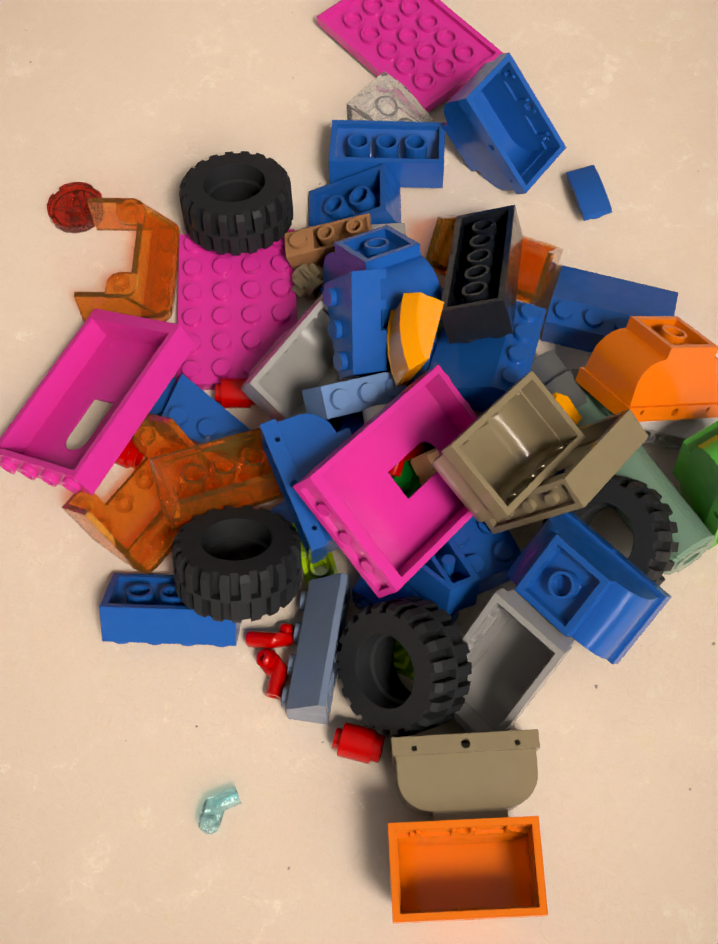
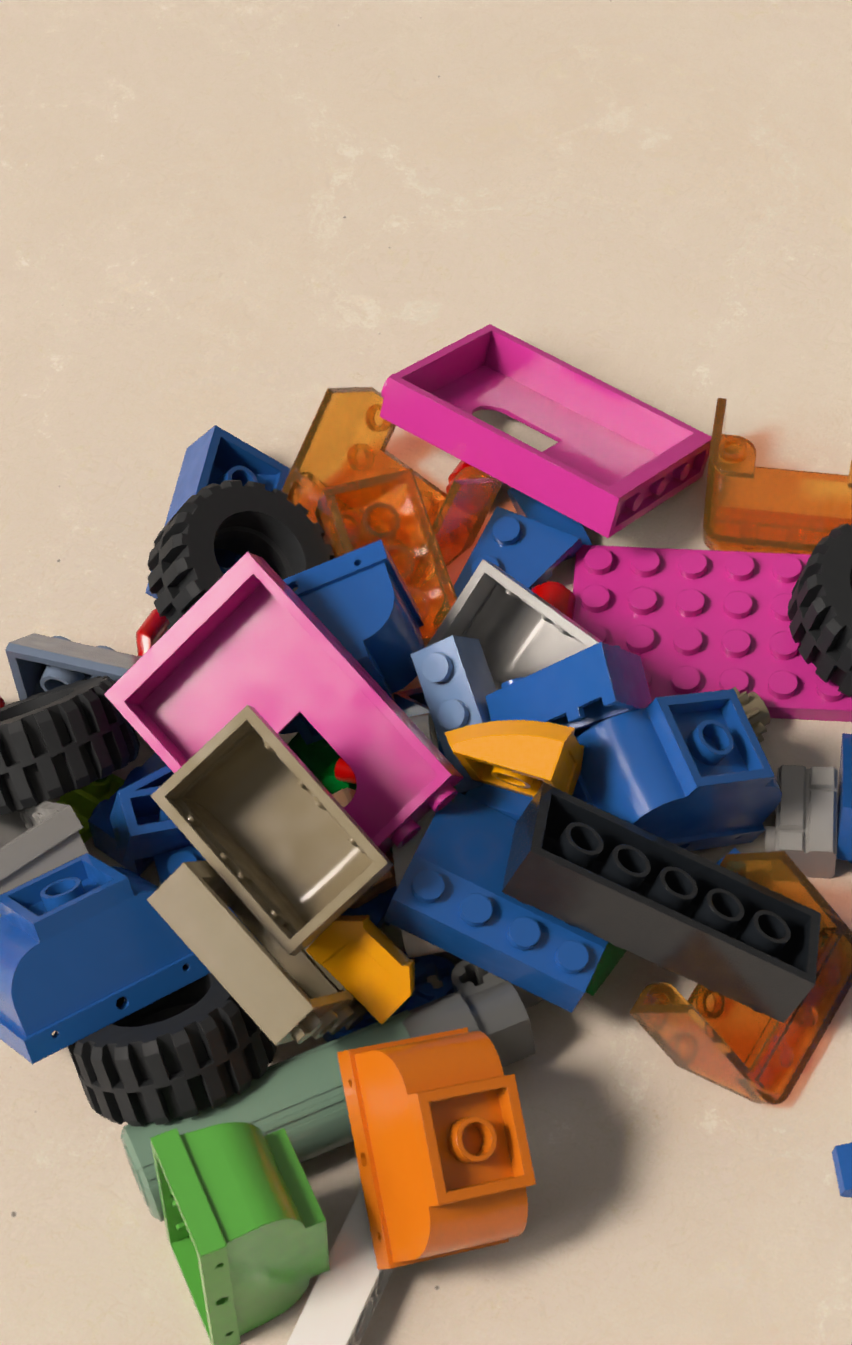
camera: 100 degrees right, 10 degrees down
red arm [256,649,288,699] -> none
medium nougat slope [285,213,372,270] -> none
blue slope [541,265,678,353] -> none

